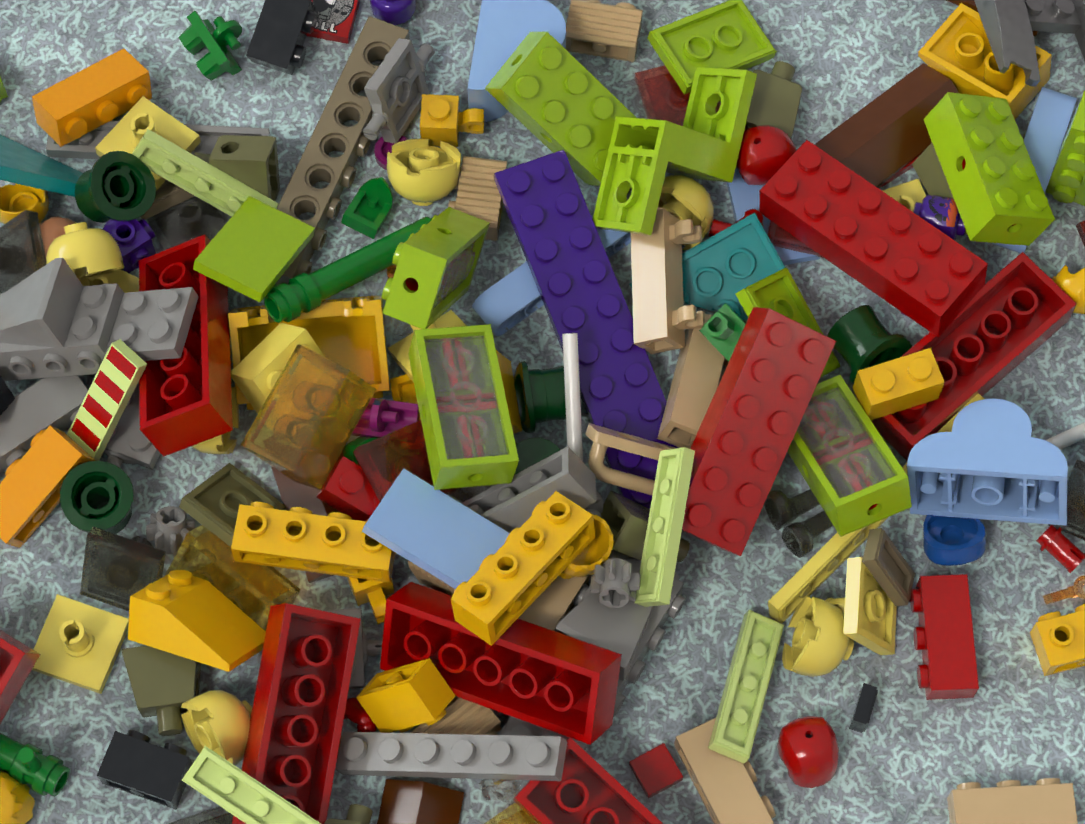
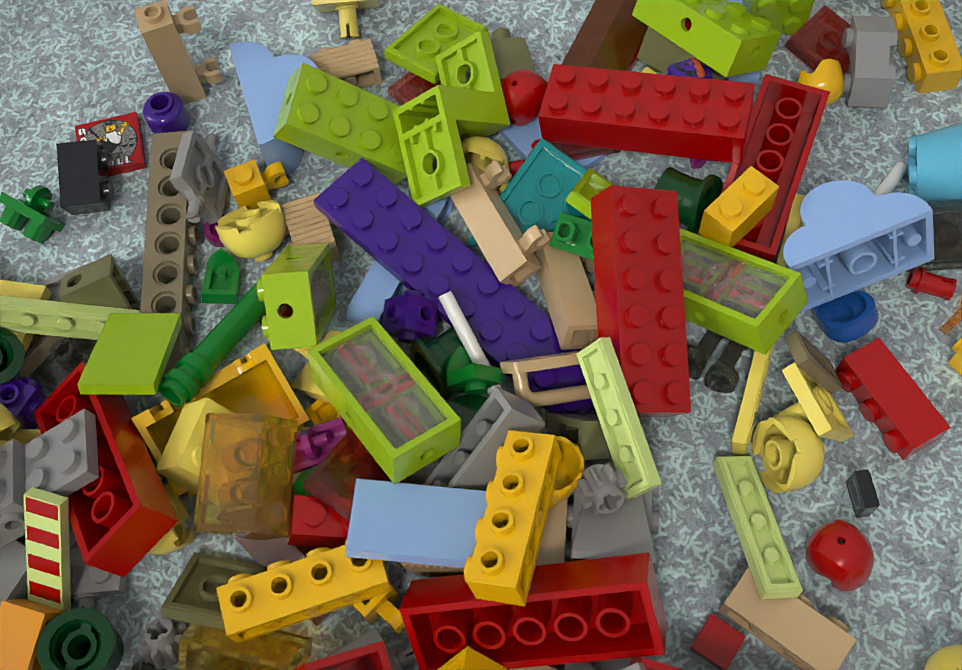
camera: 20 degrees left, 5 degrees down
none -> dark purple brick [382,290,438,344]
none -> green plate [446,346,502,395]

